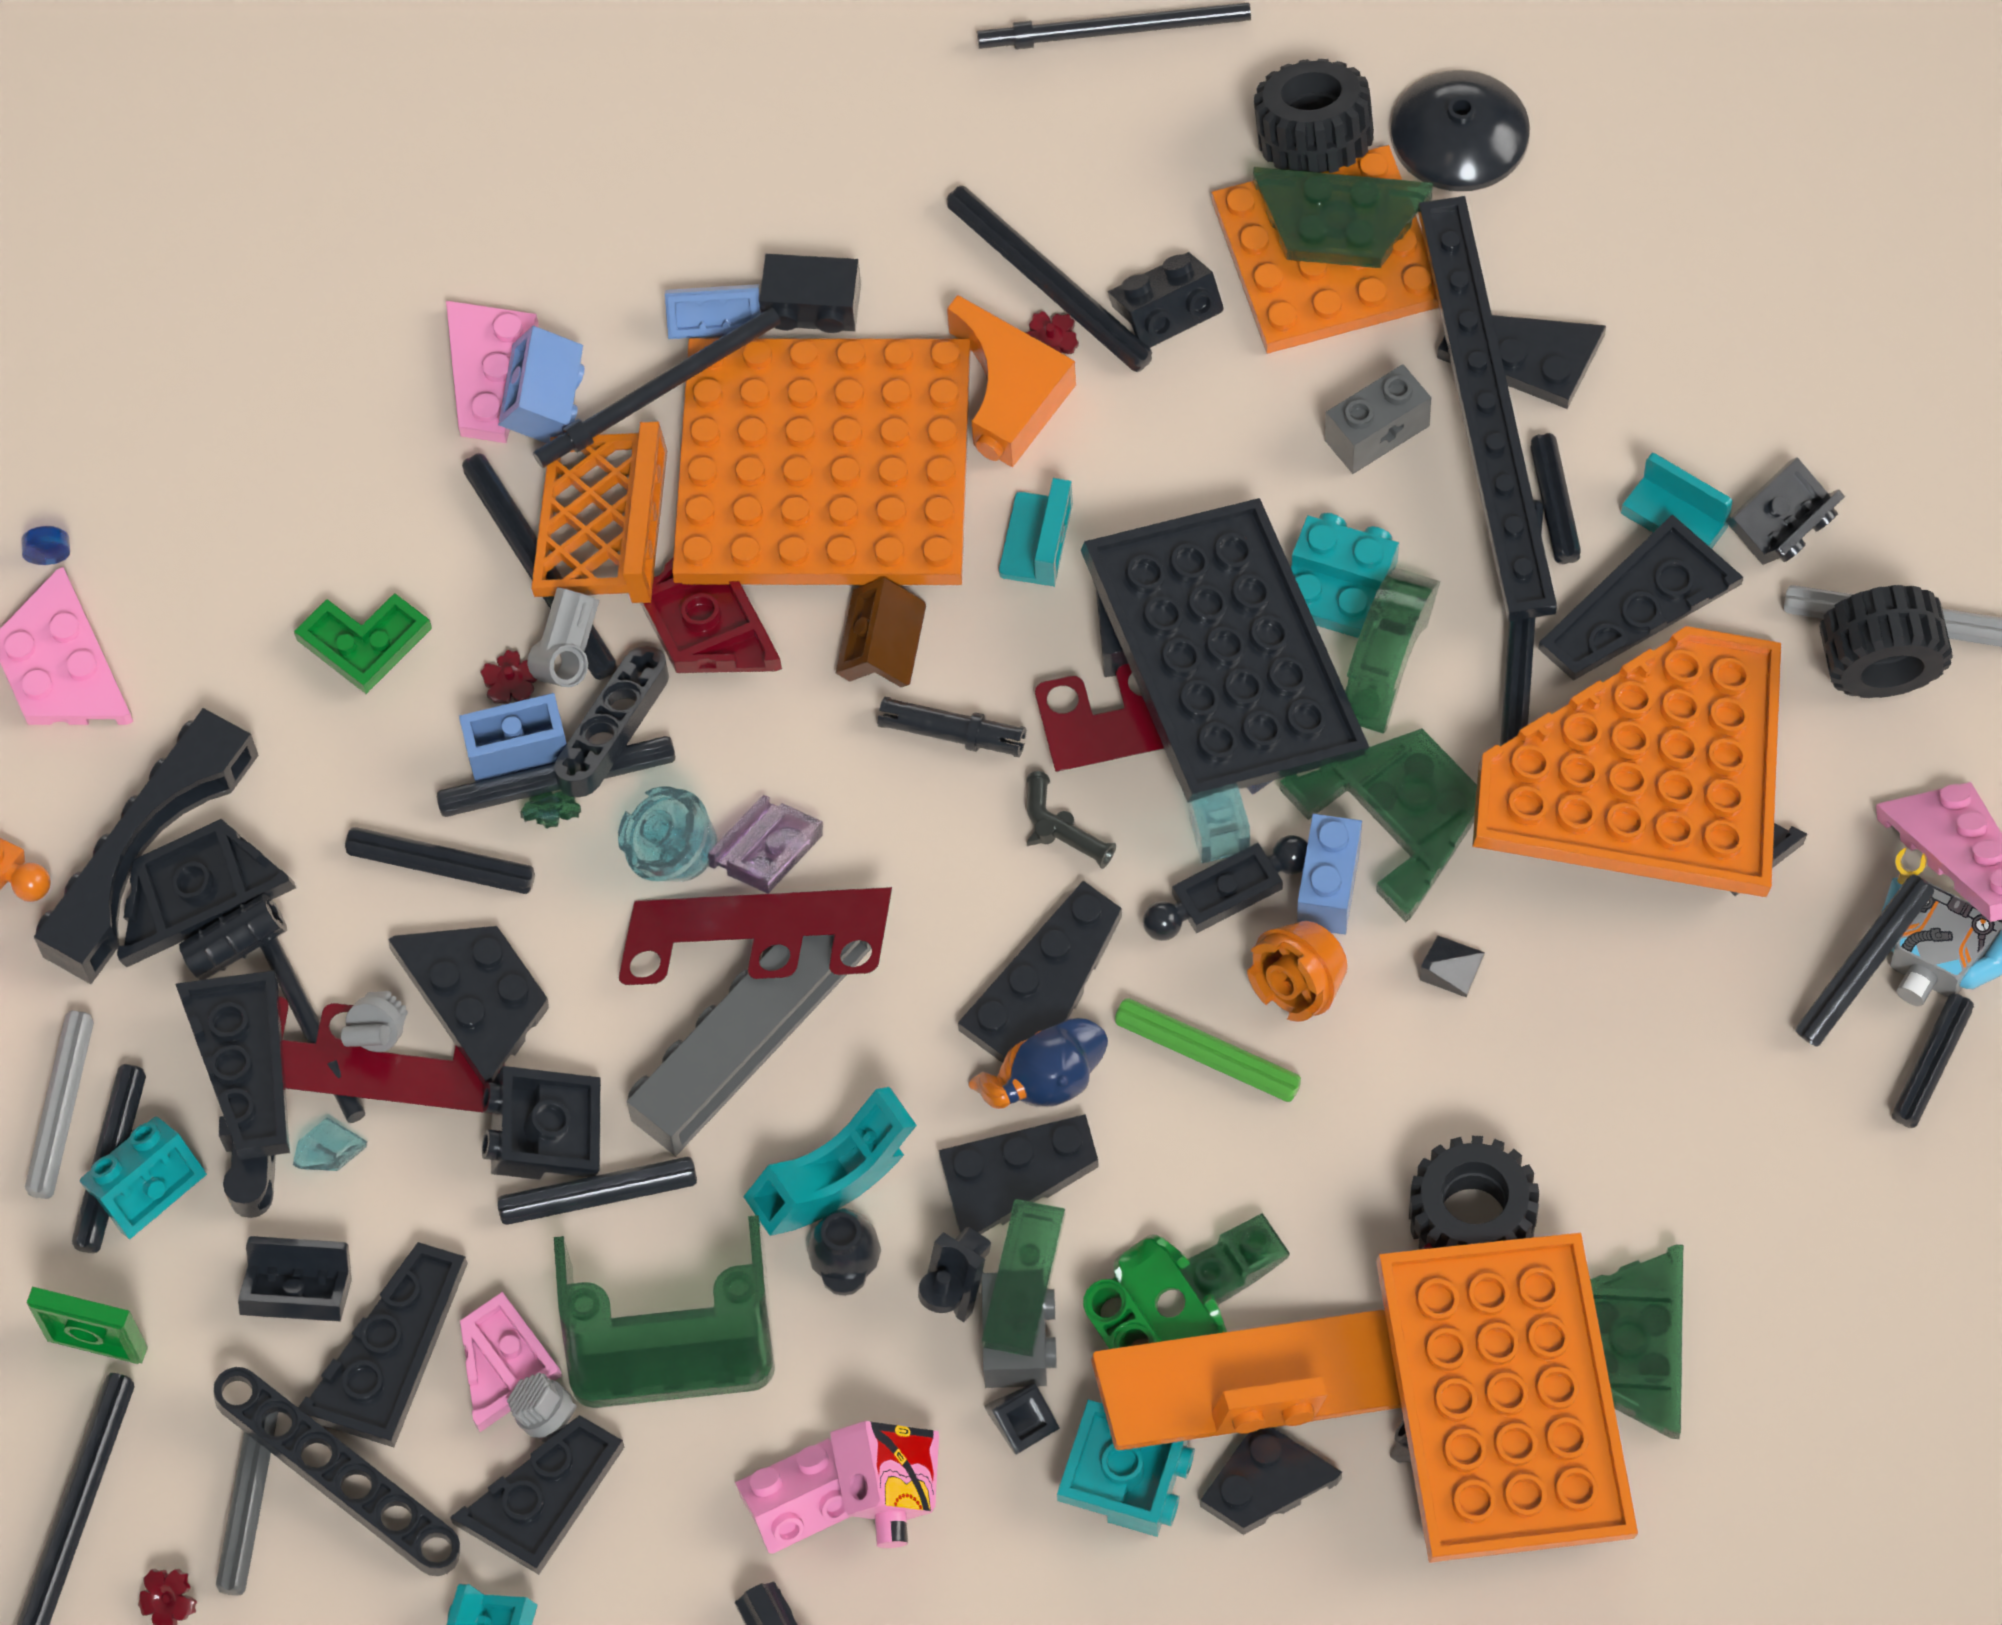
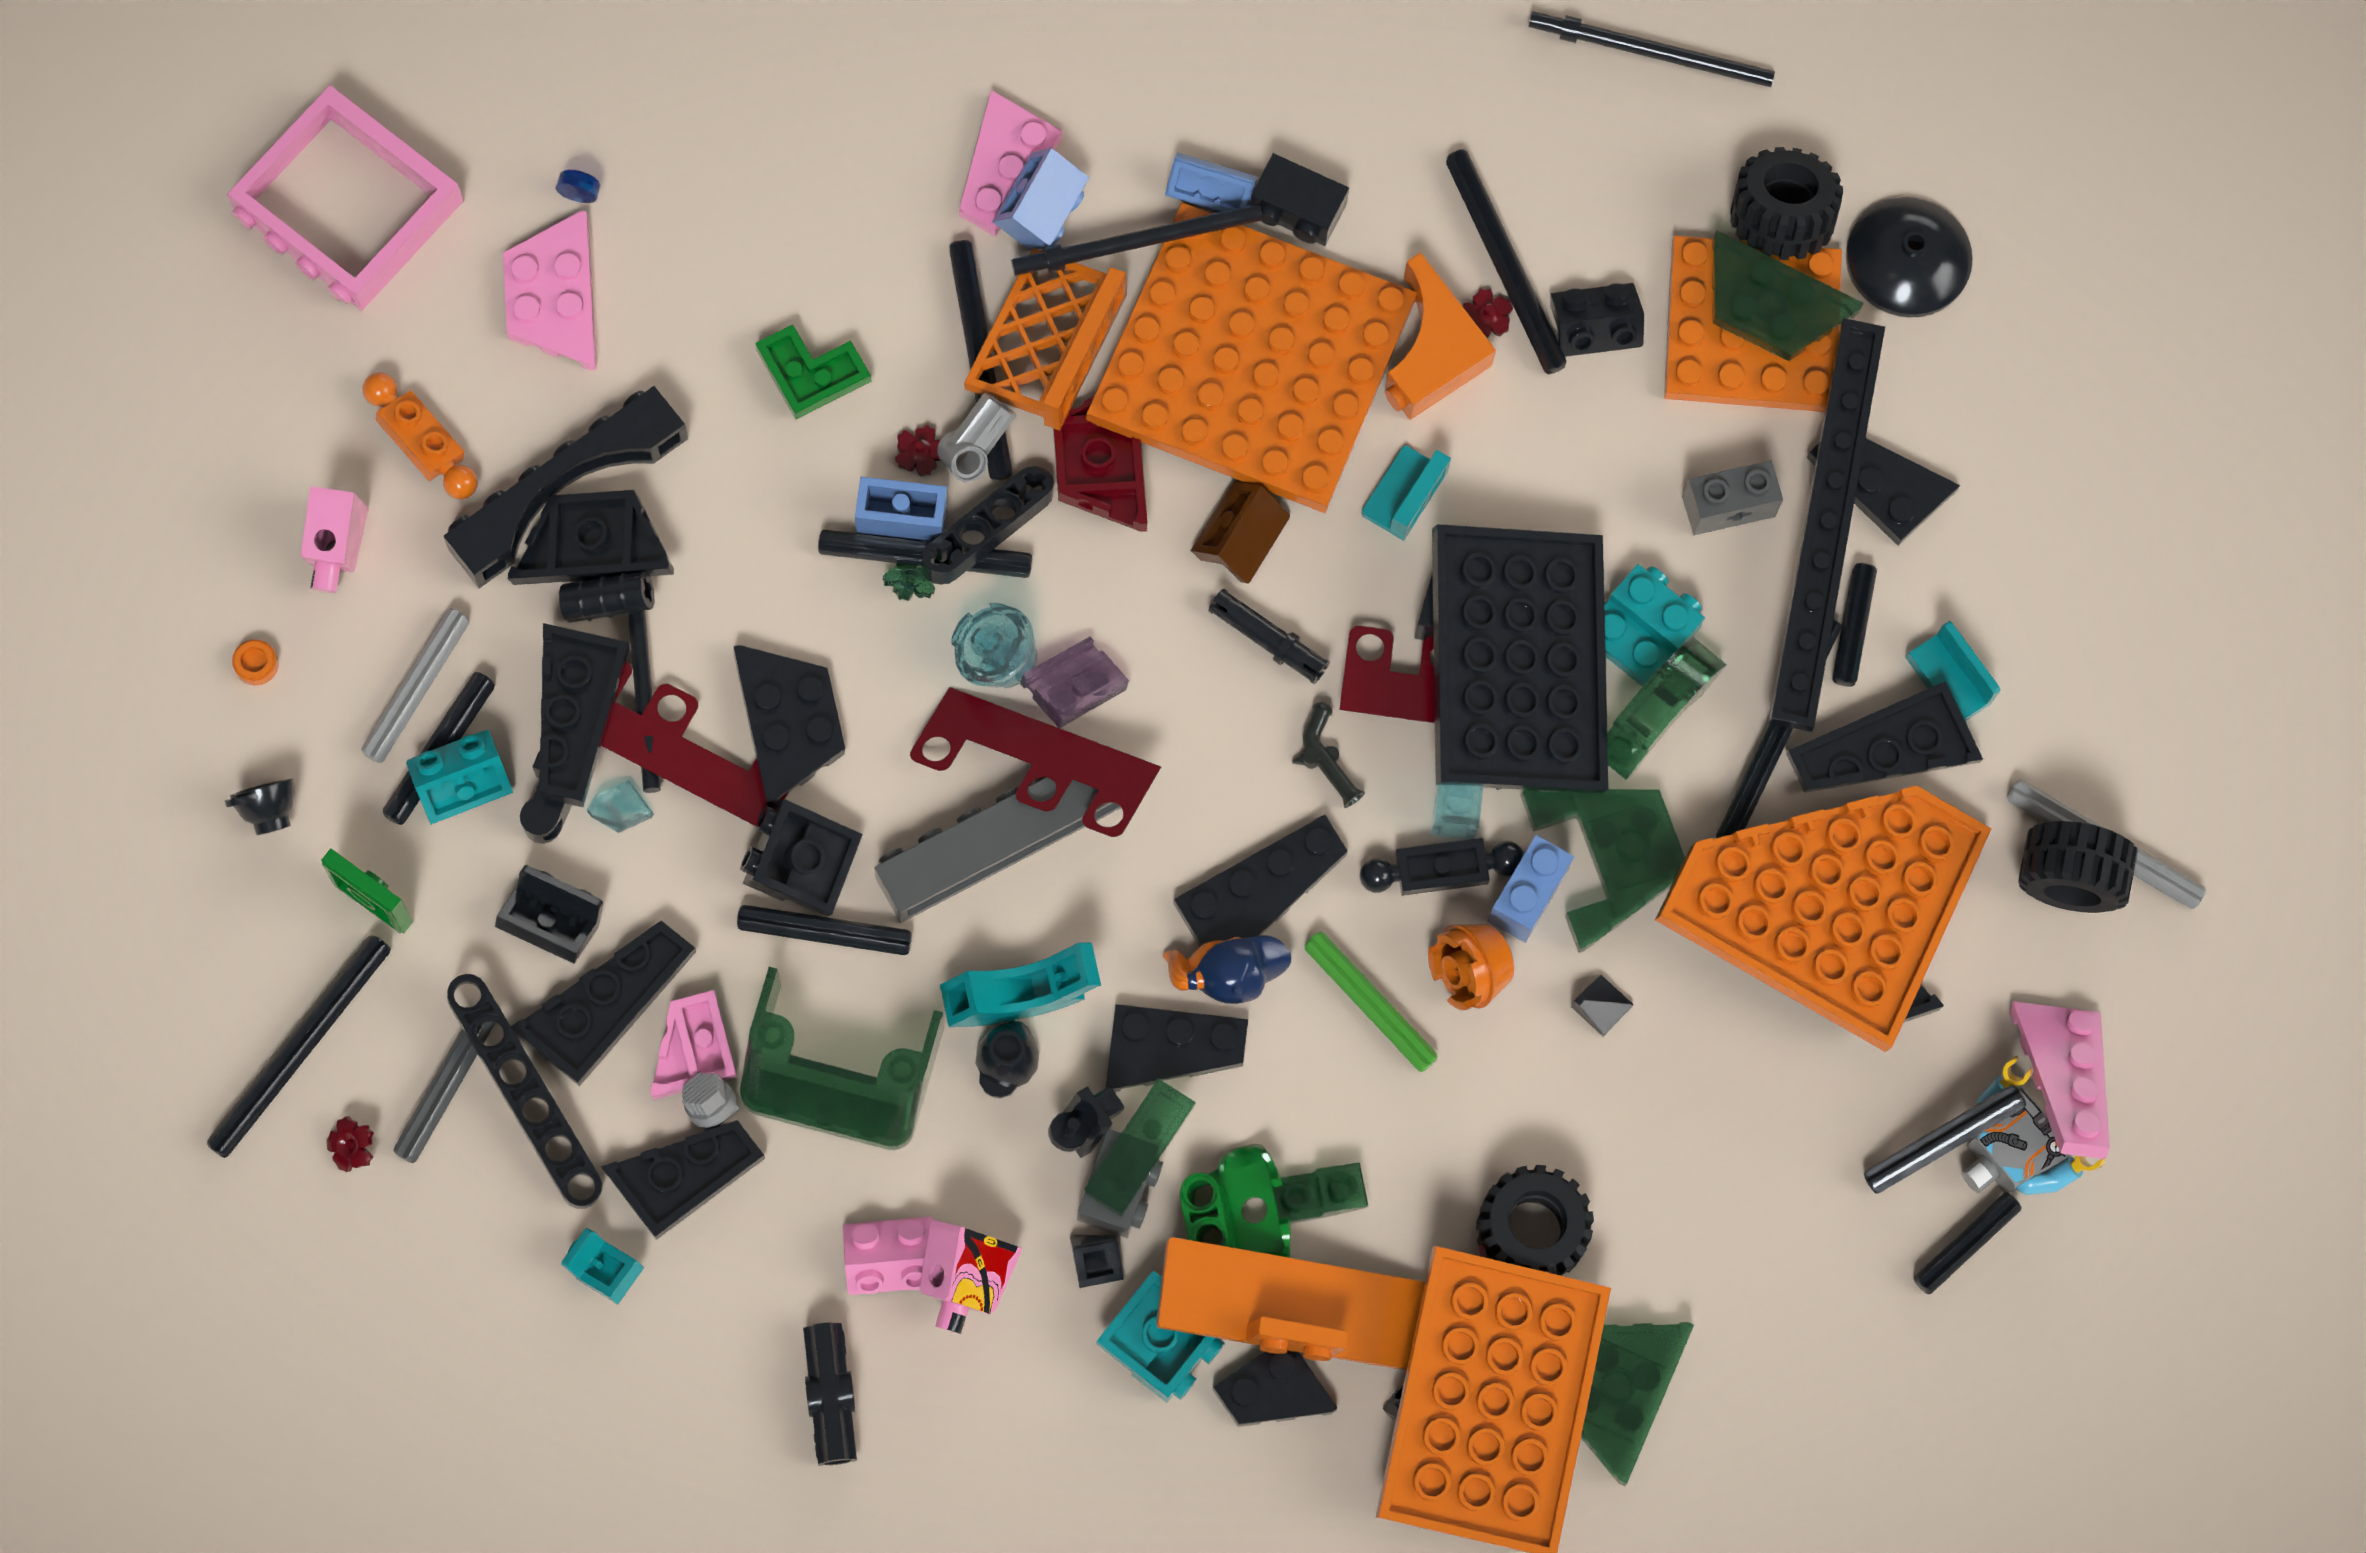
camera: 10 degrees right, 10 degrees up
light grey piece [341,991,408,1052] -> none
black axle [345,827,535,894] -> none
black bracket [1726,457,1845,565] -> none

